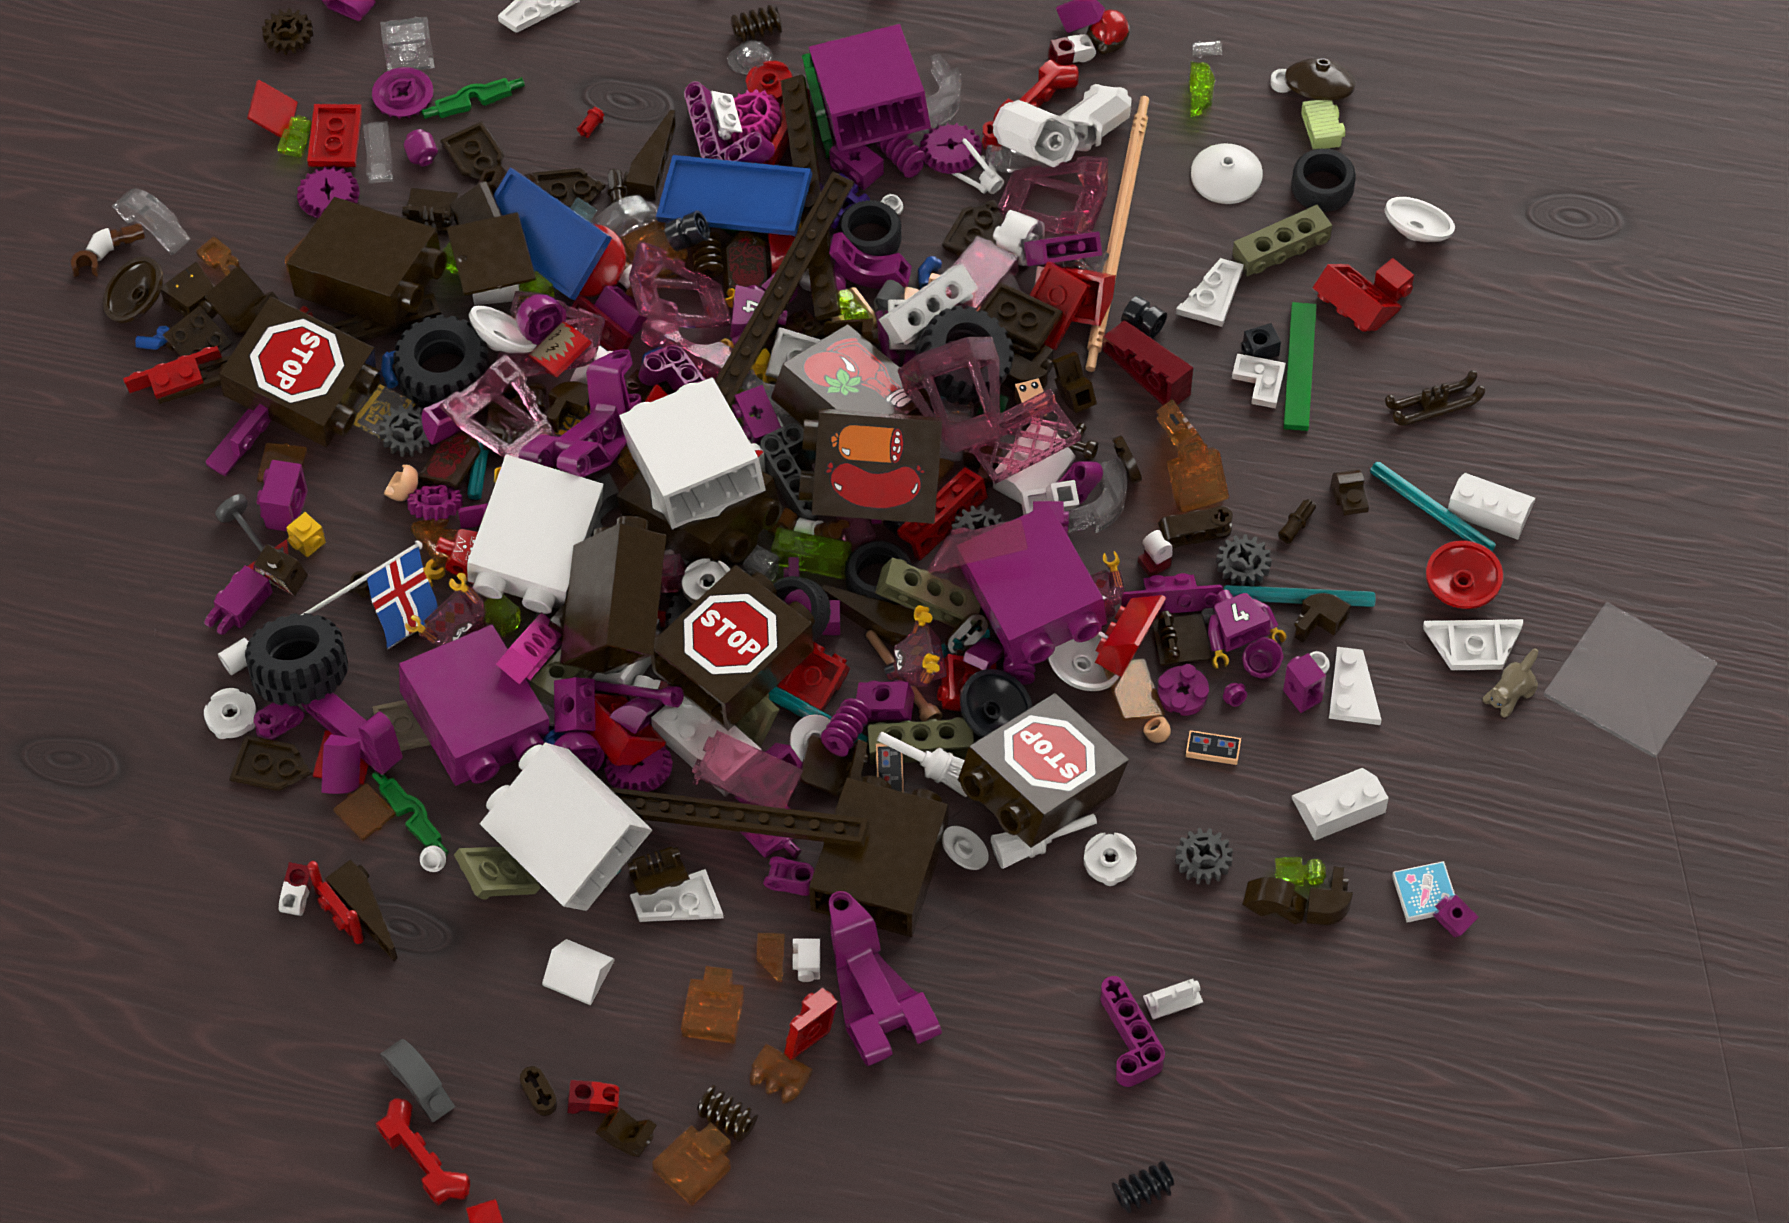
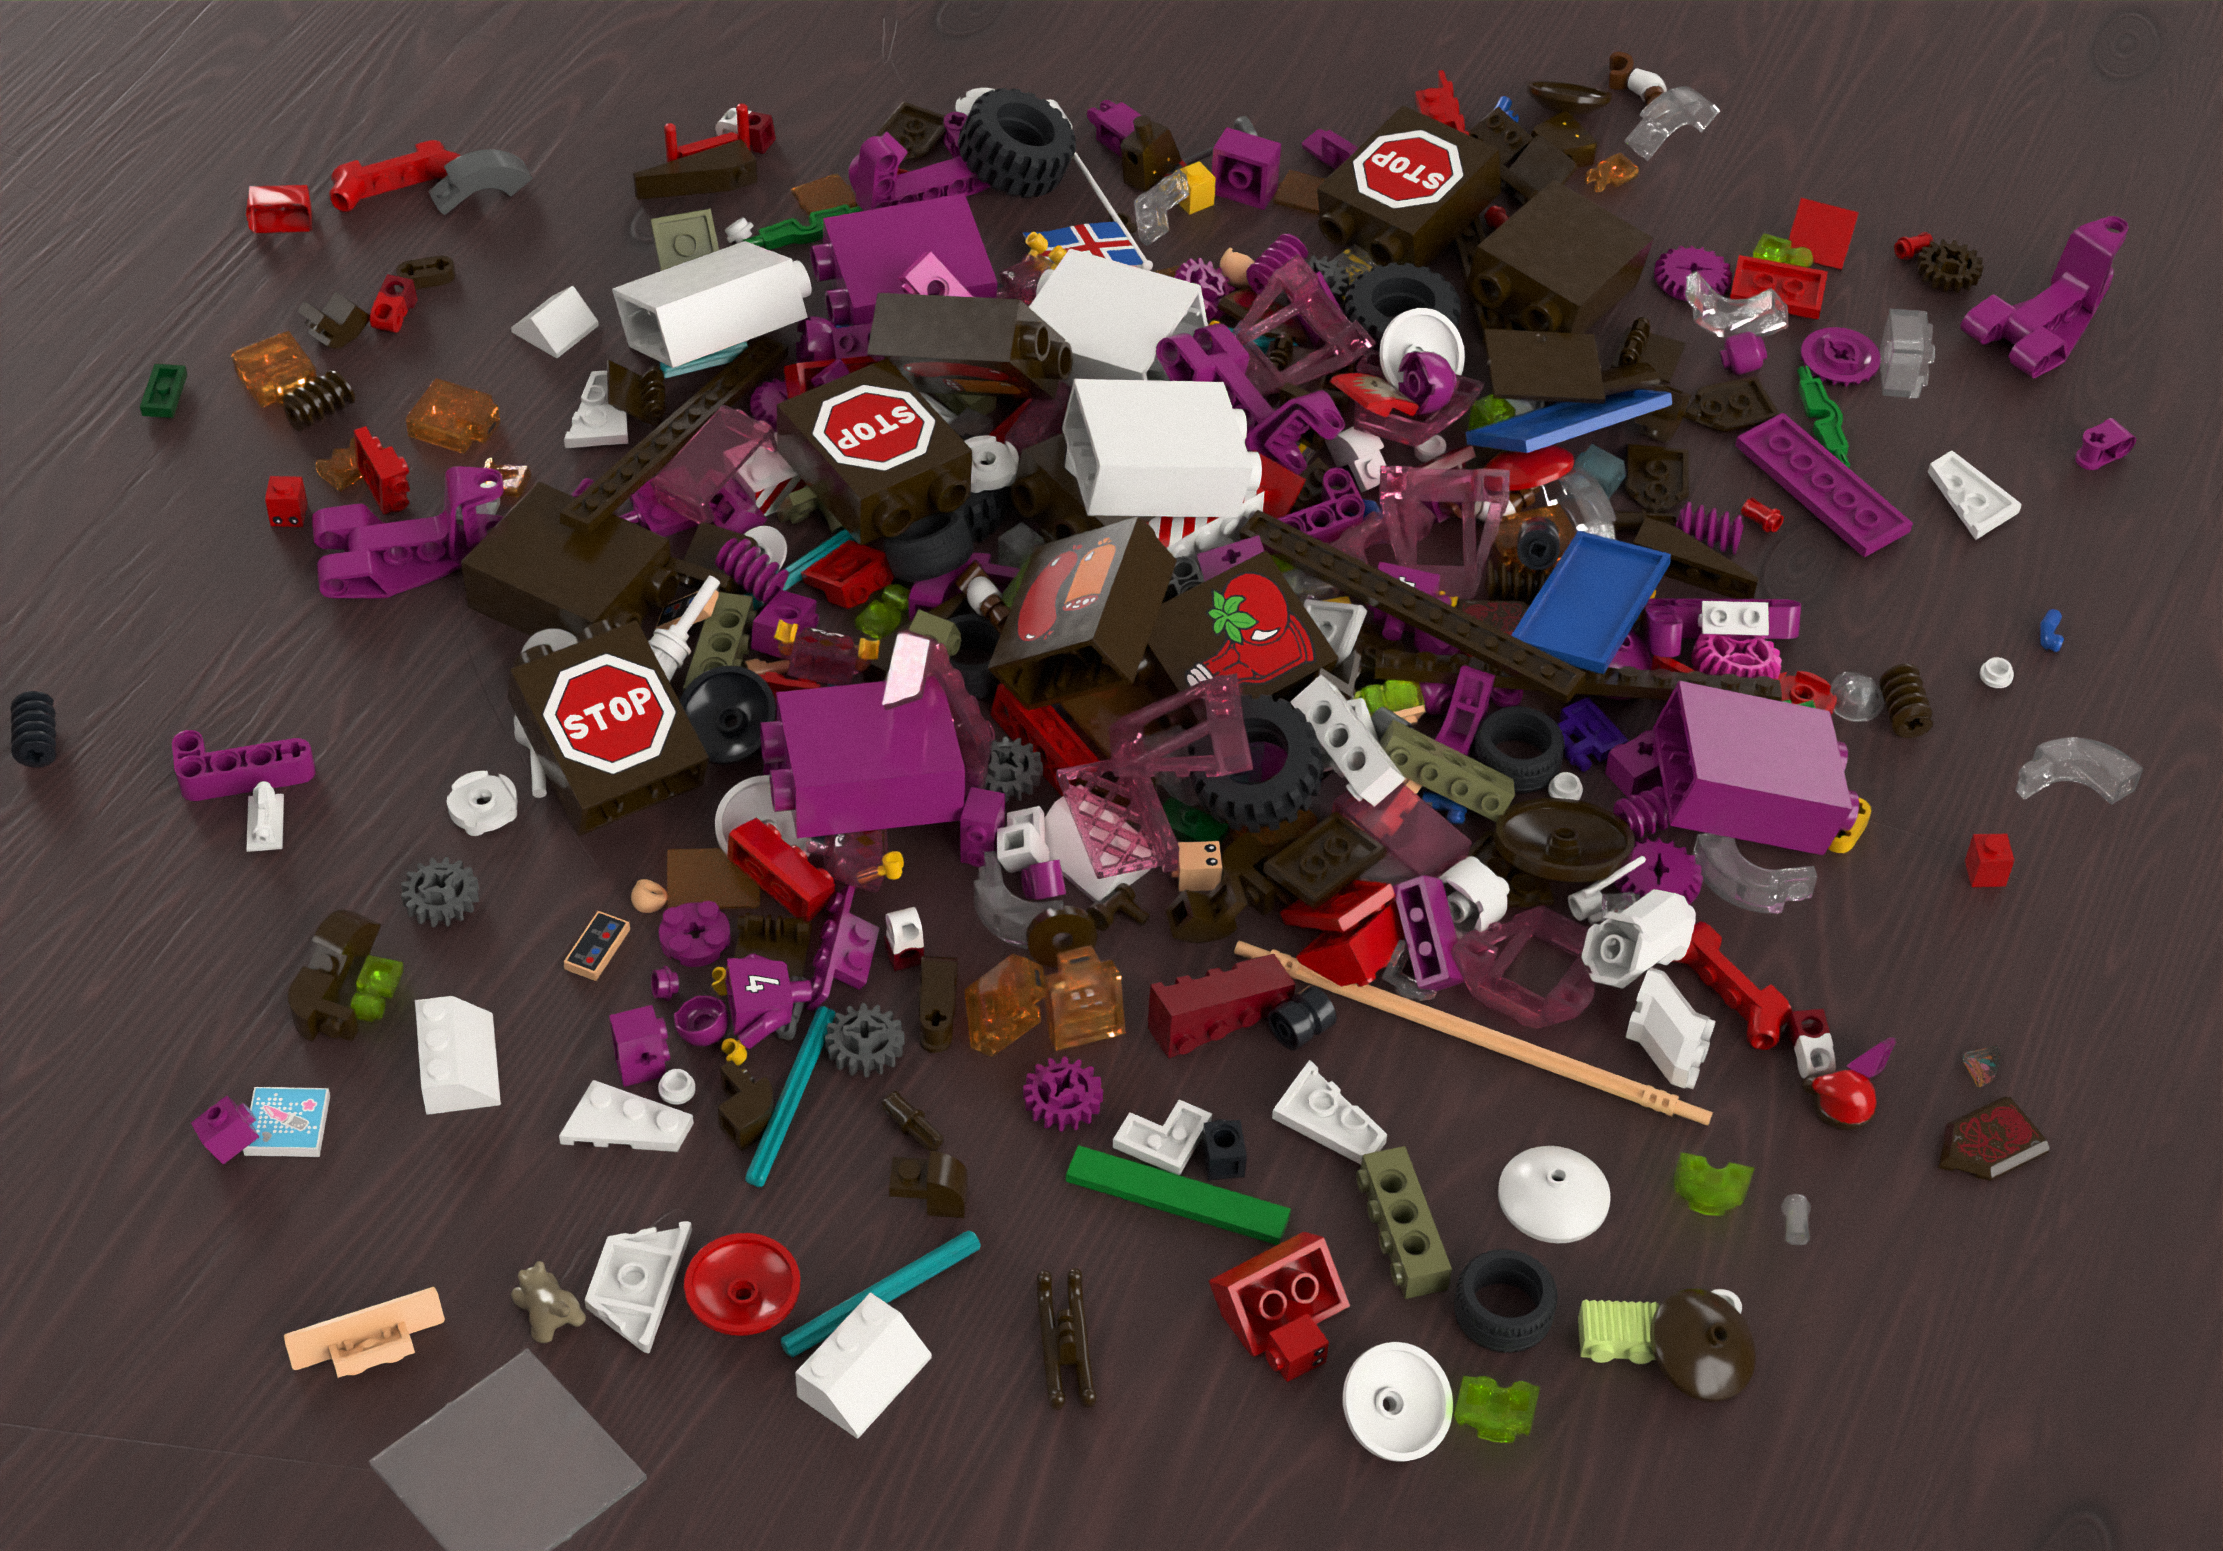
camera: 100 degrees right, 10 degrees down
none -> red brick [265,476,308,527]
none -> light nougat bracket [284,1287,445,1378]
none -> clear neon green plate [855,584,911,640]
none -> reddish brown piece [955,559,1011,634]
none -> magenta gear [1023,1056,1103,1132]
none -> clear plate [1134,169,1190,246]
none -> magenta piece [1246,234,1308,299]
none -> olive brick [1379,720,1515,822]
none -> clear neon green cylinder [1454,1376,1540,1443]
none -> dark brown dish [1494,798,1635,882]
none -> magenta piece [1676,501,1744,555]
none -> magenta plate [1735,413,1913,558]
none -> red pin [1894,232,1934,260]

